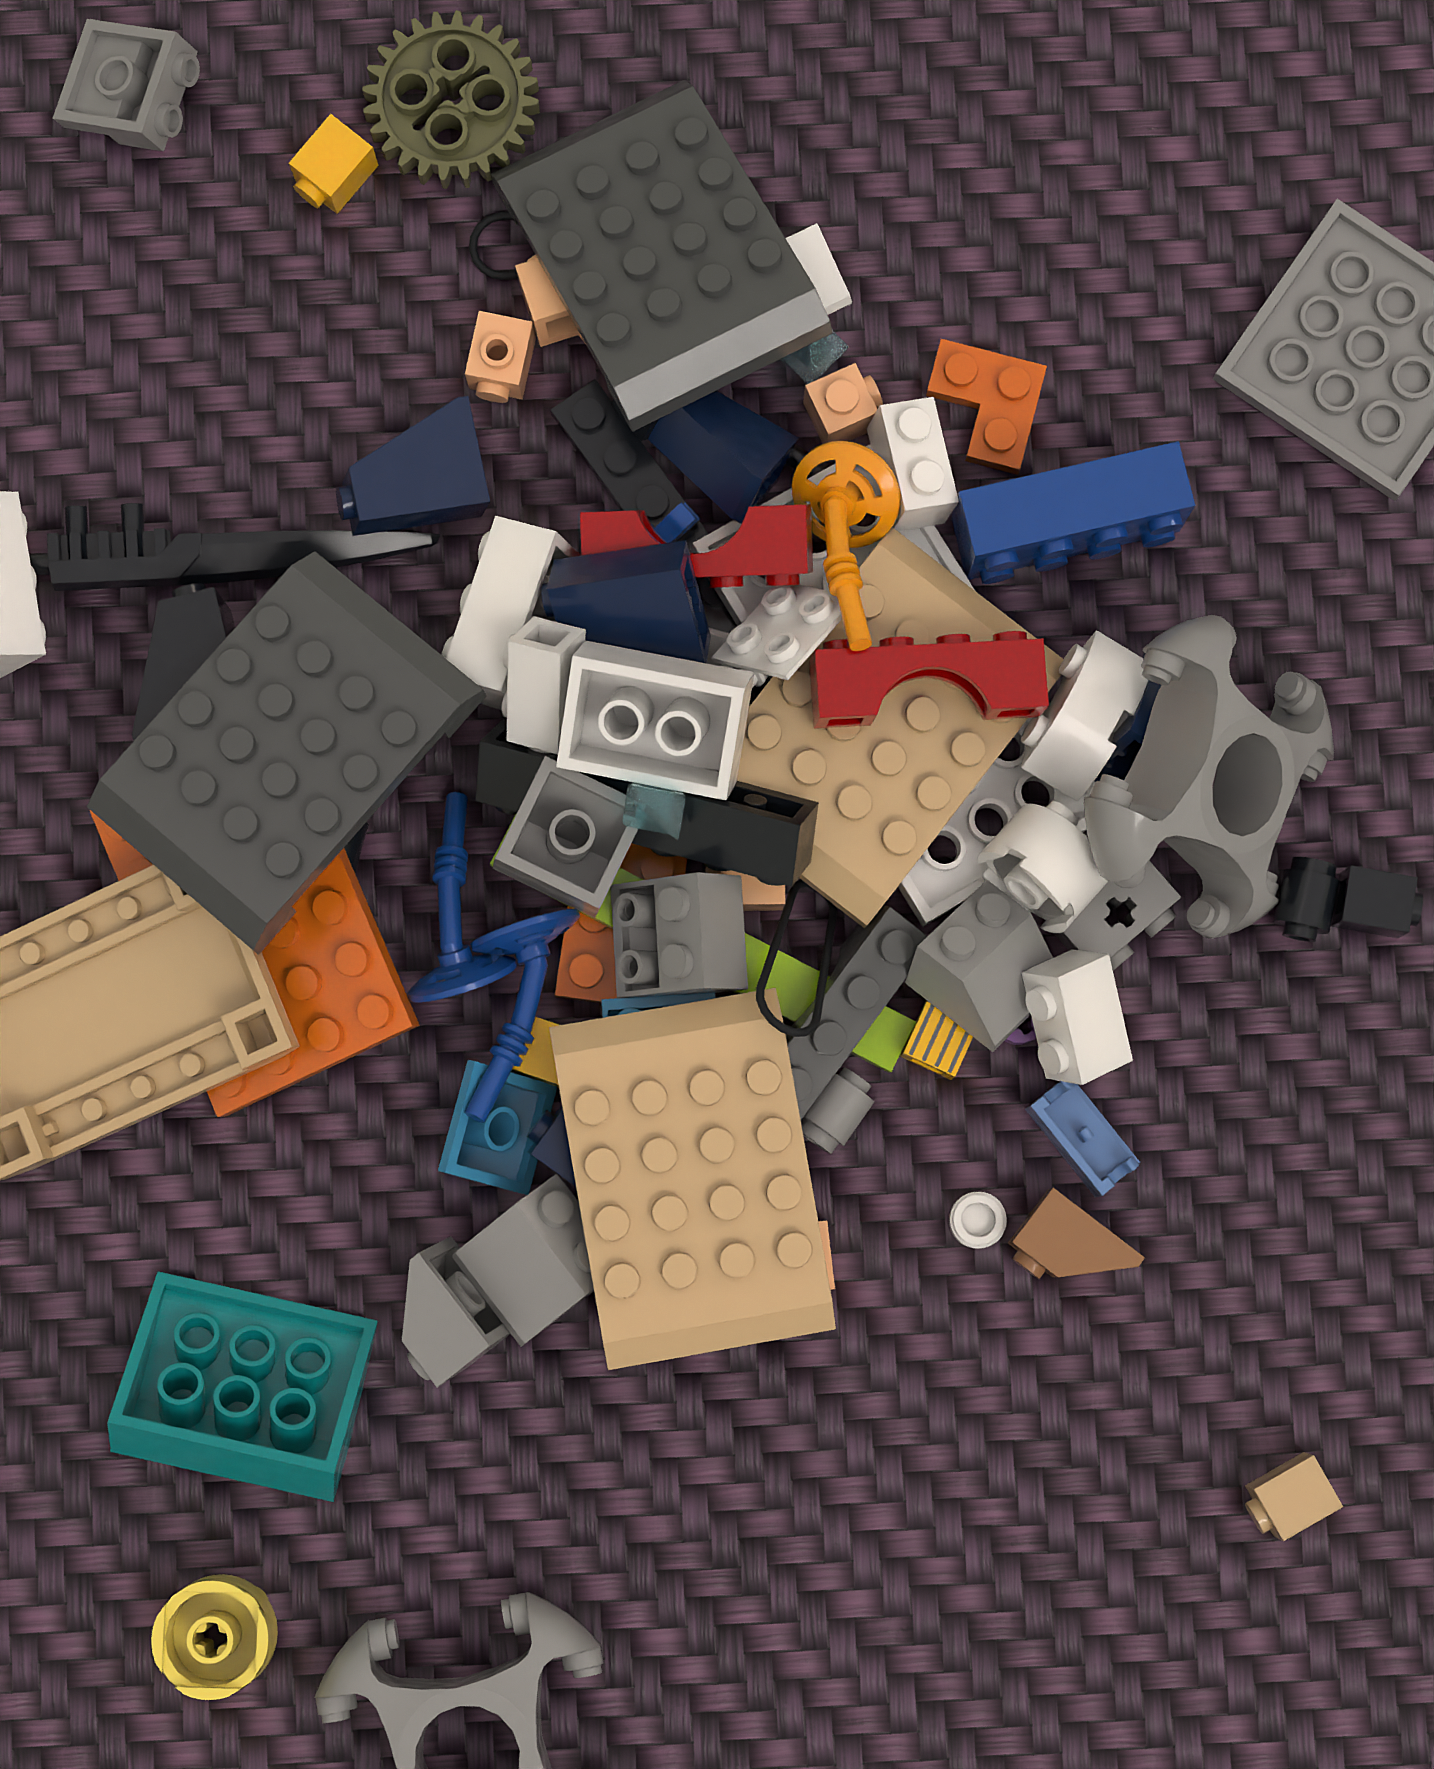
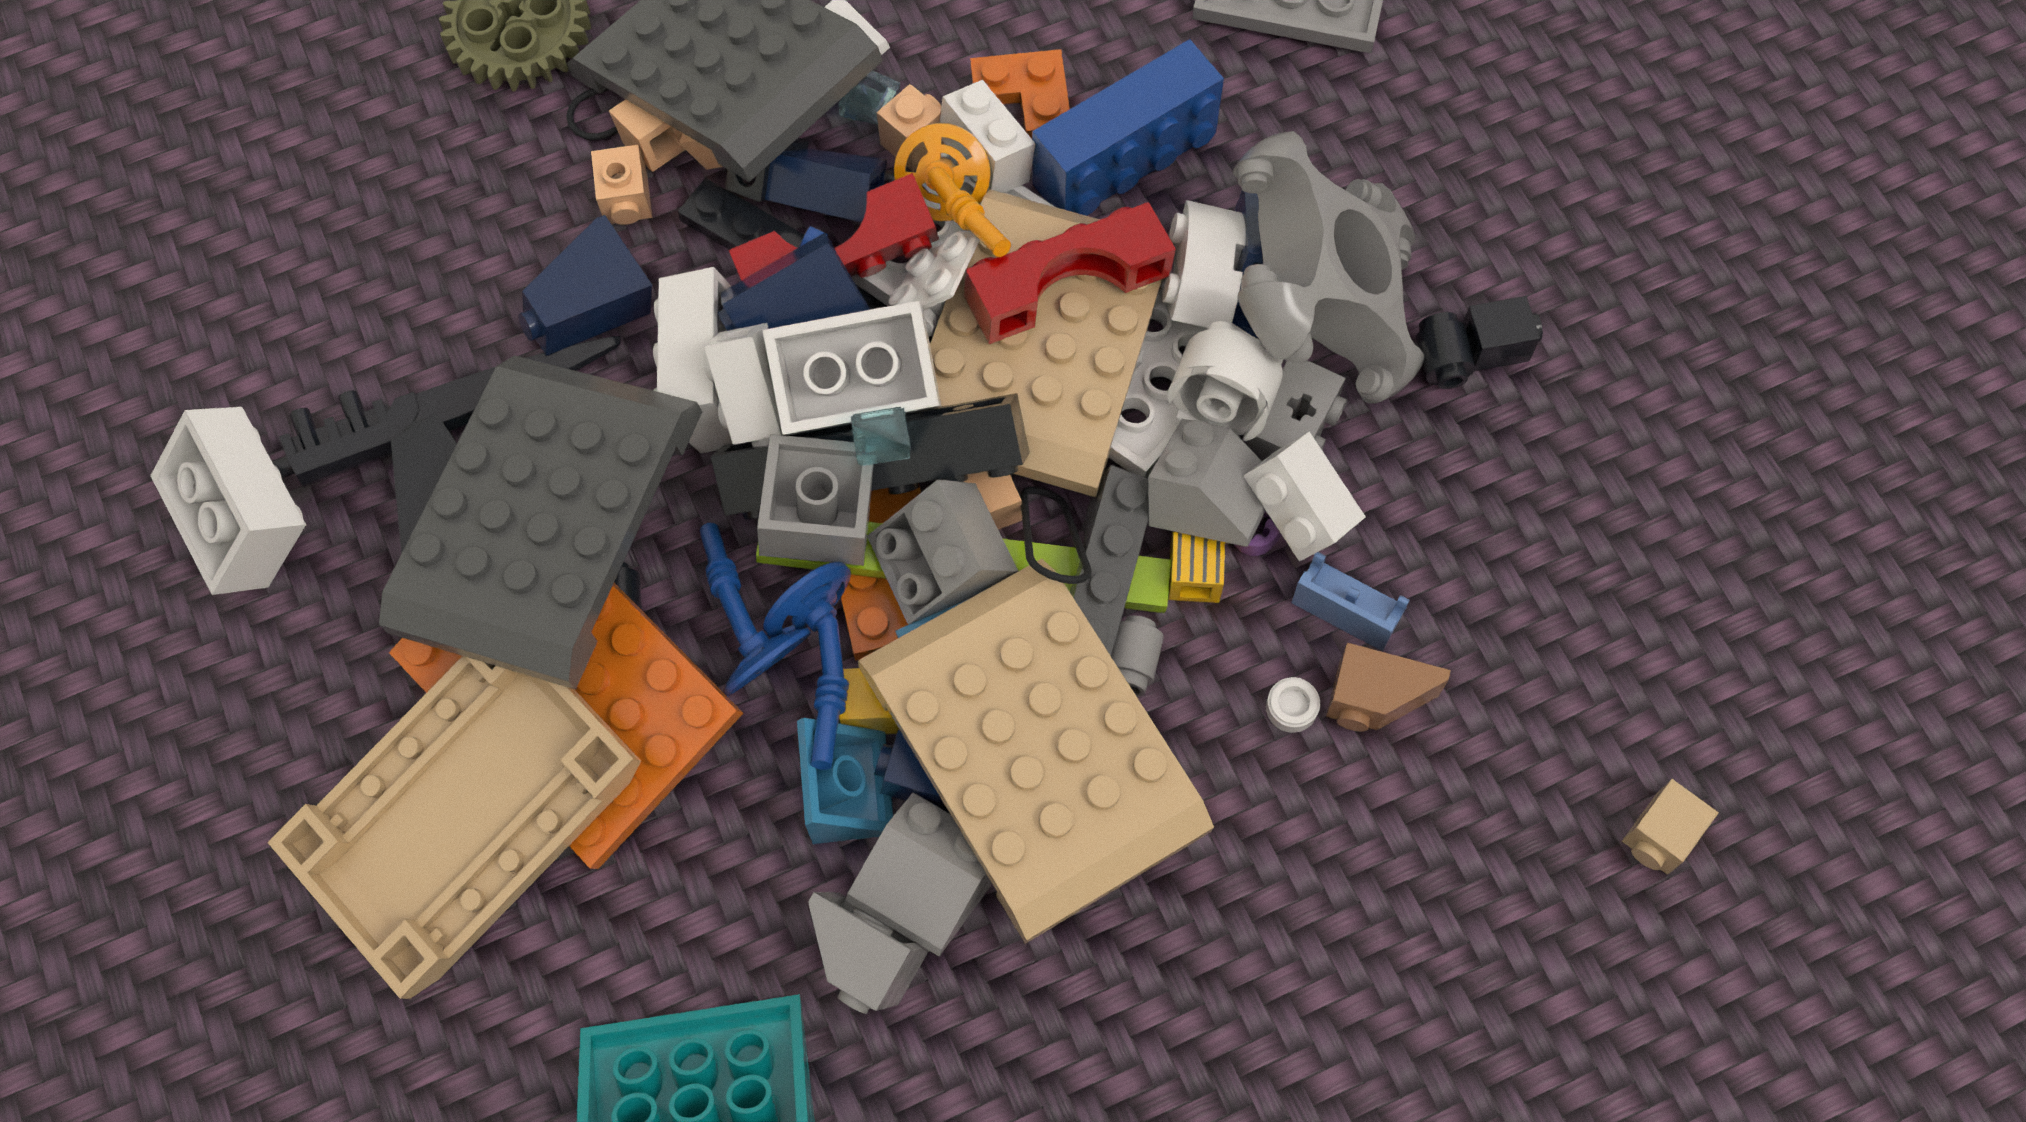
camera: 20 degrees left, 15 degrees down
light grey plate [53,19,200,152] -> none
yellow brick [289,114,379,214] -> none

